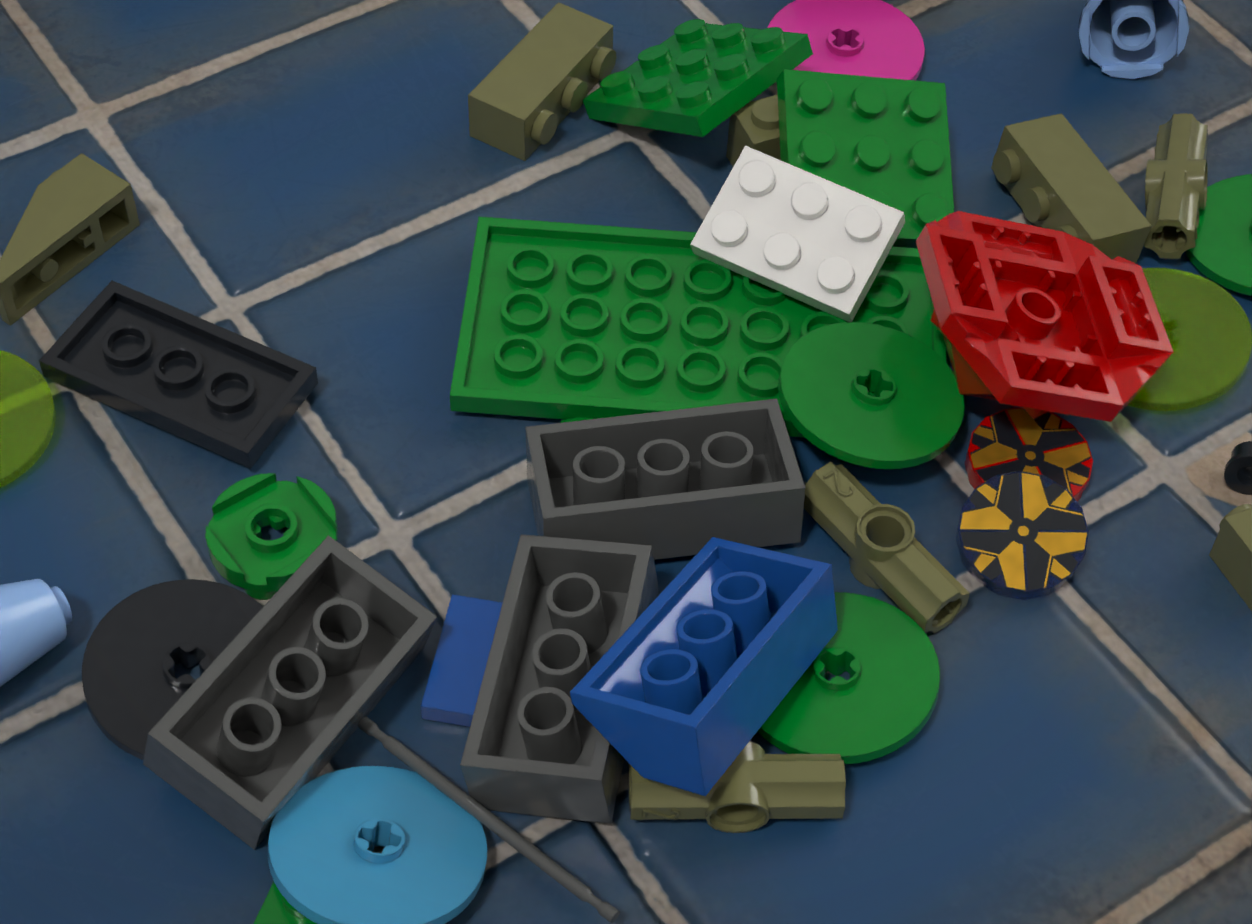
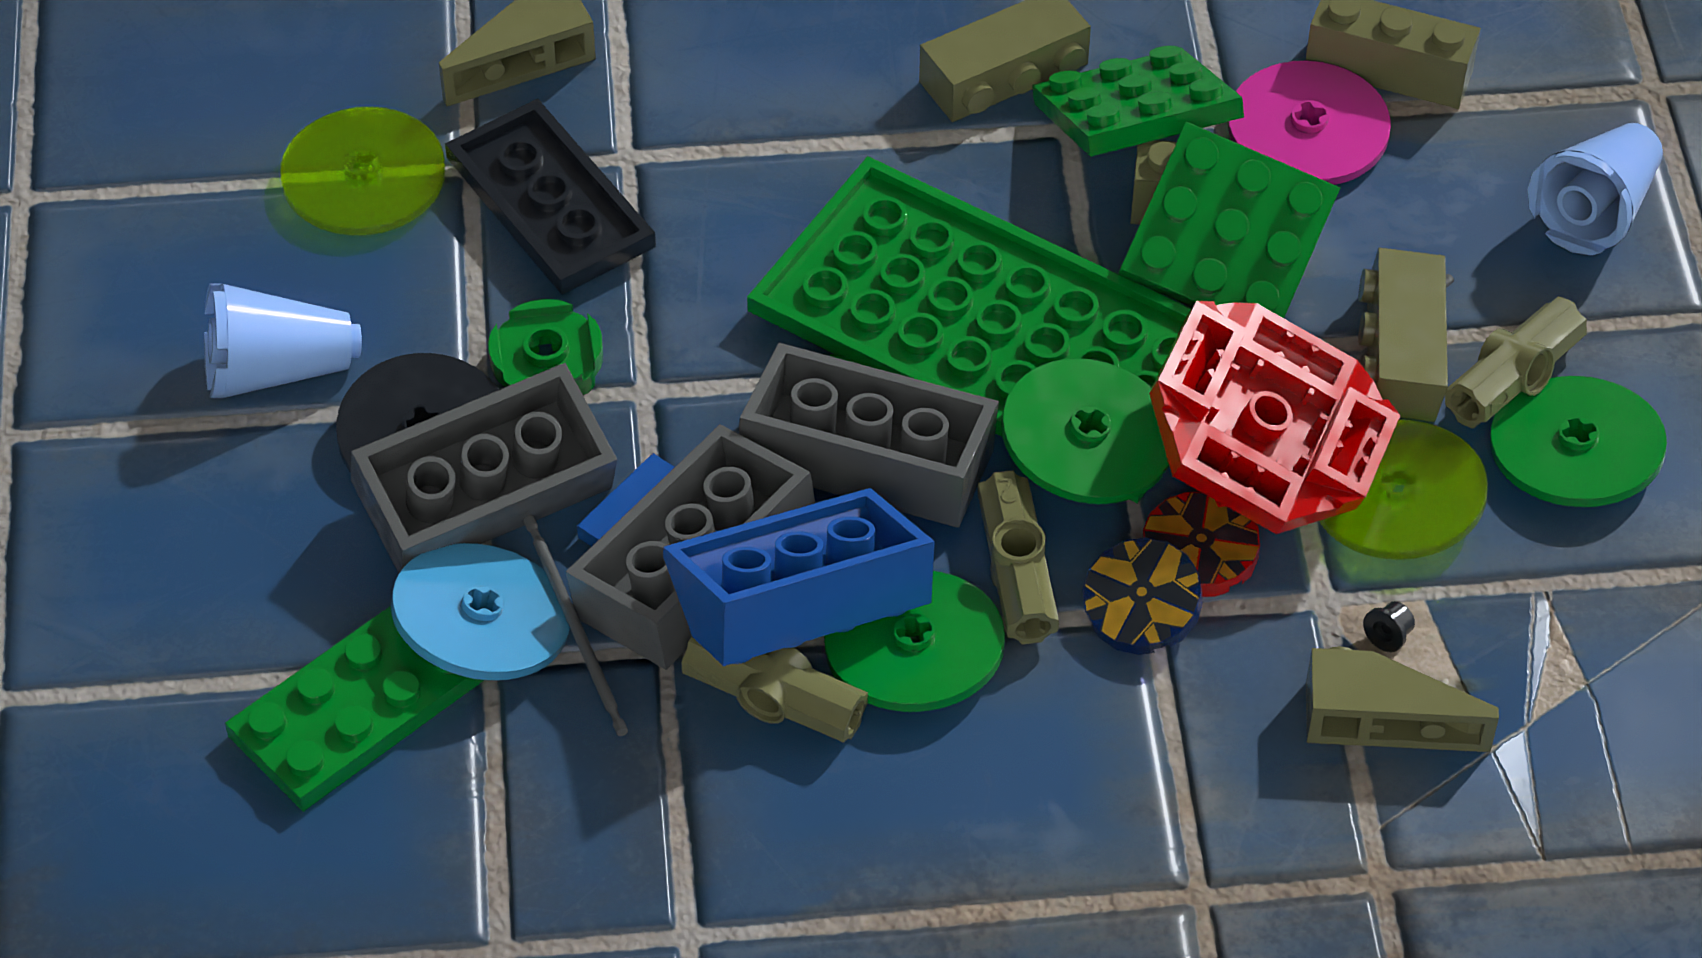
camera: 30 degrees right, 0 degrees up
white plate [690,146,905,322] -> none

